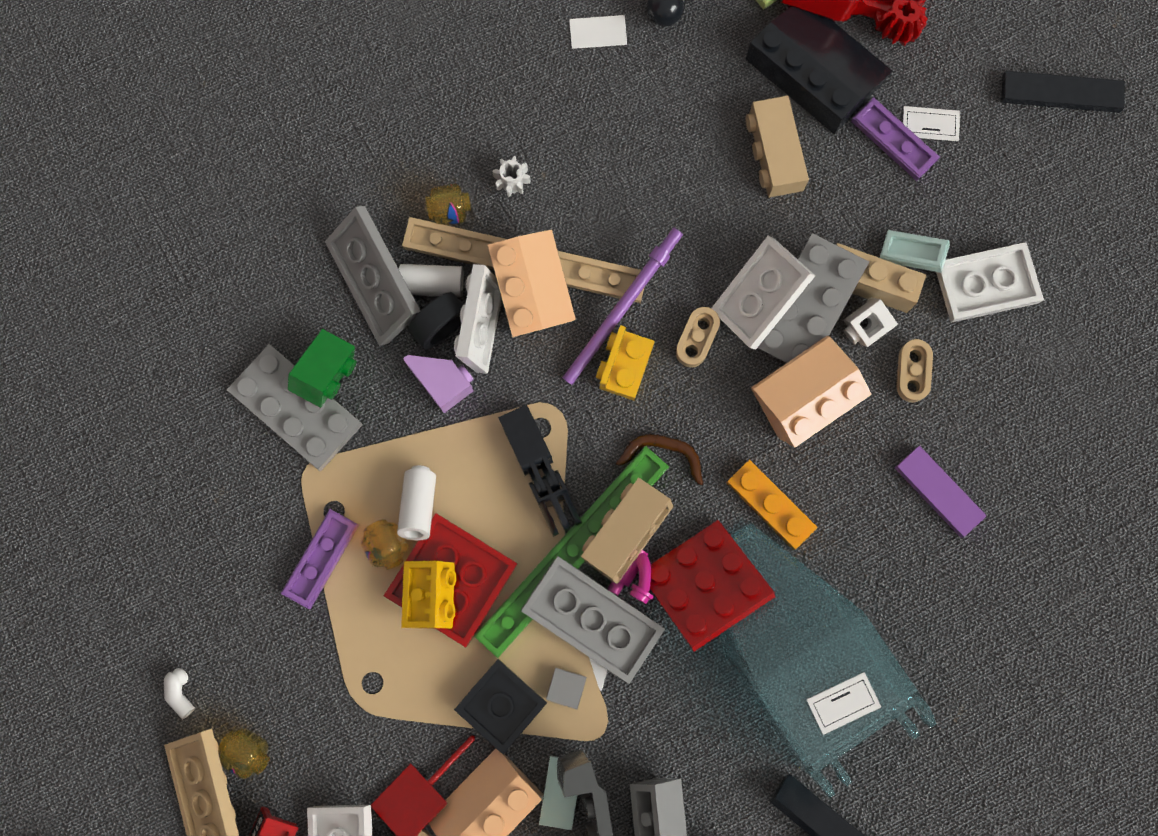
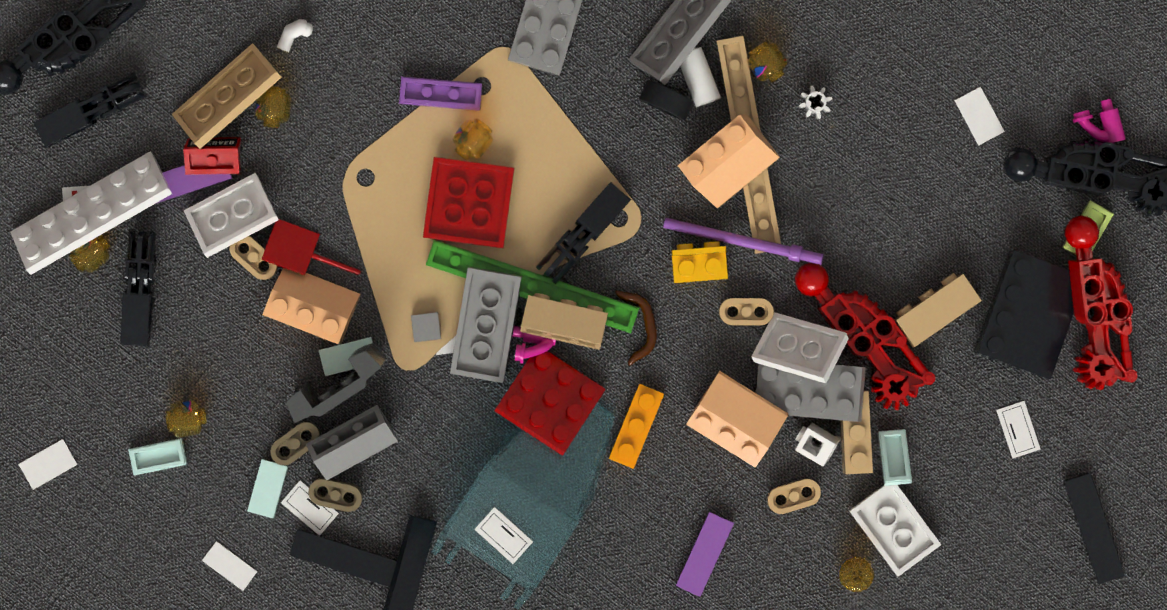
camera: 65 degrees right, 10 degrees up
green brick [287,329,357,408] -> none
white brick [397,465,436,541] -> none
yellow bracket [401,561,456,629] -> none
lavender slope [403,355,474,413] -> none
white plate [454,264,502,374] -> none
black plate [454,659,547,754] -> none
medium lavender tile [851,97,940,181] -> none
none -> red arm [795,262,935,410]
none -> clear yellow head [838,556,874,592]

